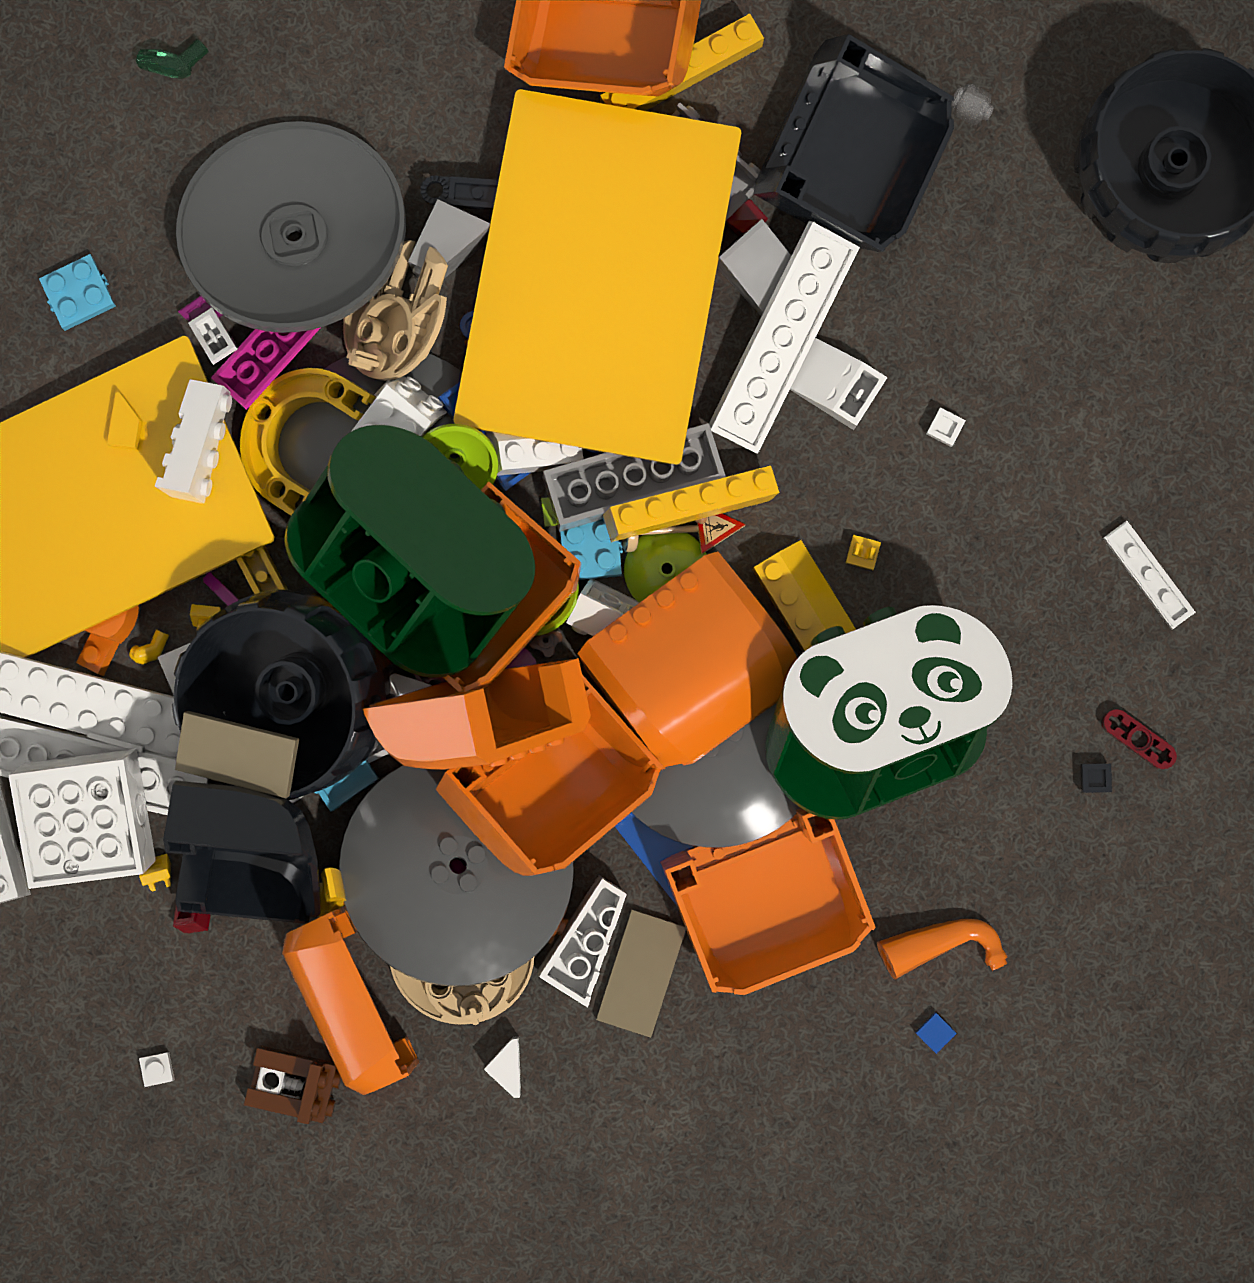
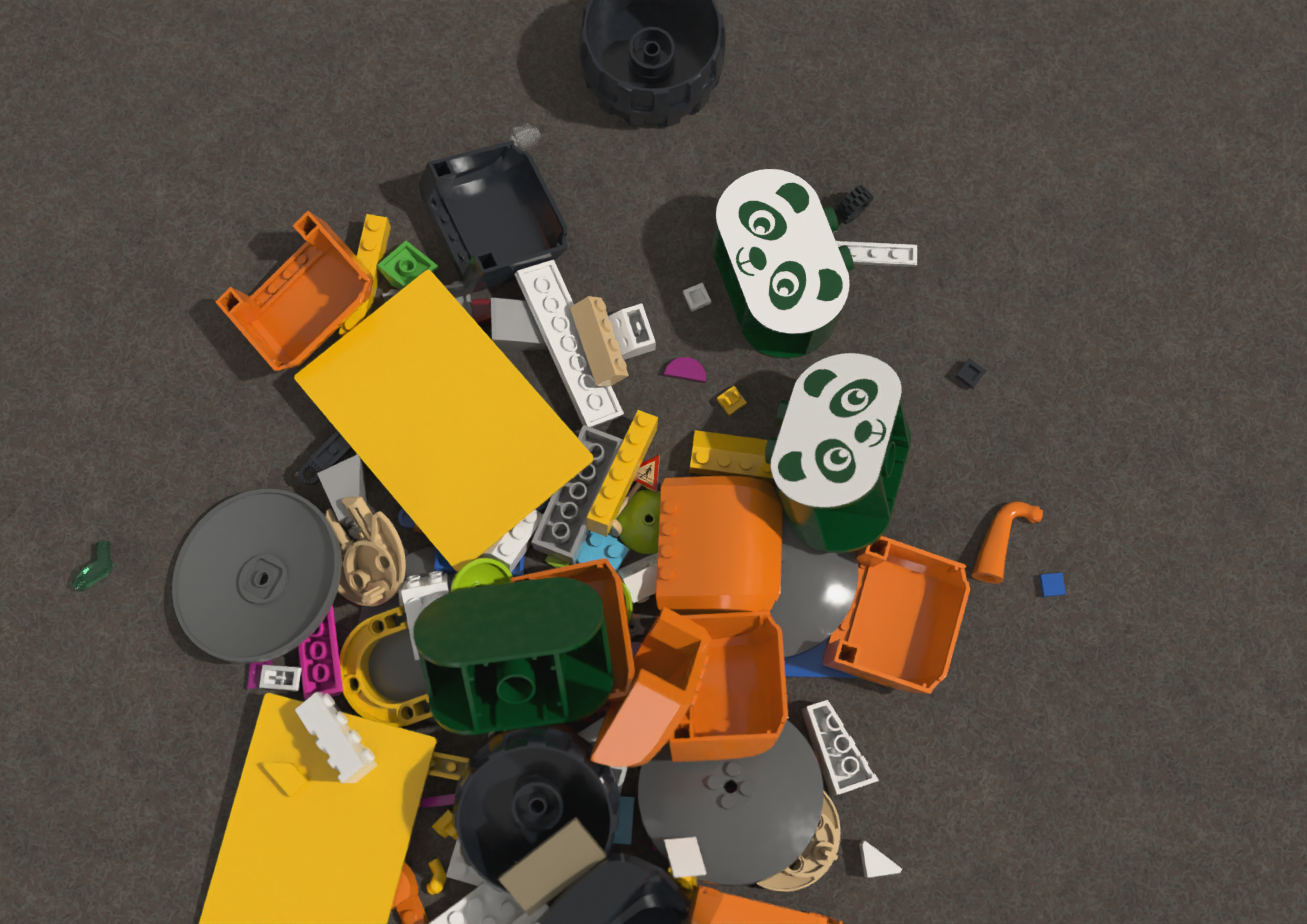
camera: 55 degrees left, 10 degrees down
medium azure plate [39,254,116,331] -> none
dark tan tile [596,910,686,1038] -> none
dark red beam [1102,709,1177,769] -> none
none -> bright green slope [377,241,438,290]
none -> tan brick [570,296,629,387]
none -> magenta tile [664,357,706,383]
none -> white sticker [664,837,707,877]
none -> brick [712,169,854,359]
none -> black tyre [835,185,874,224]

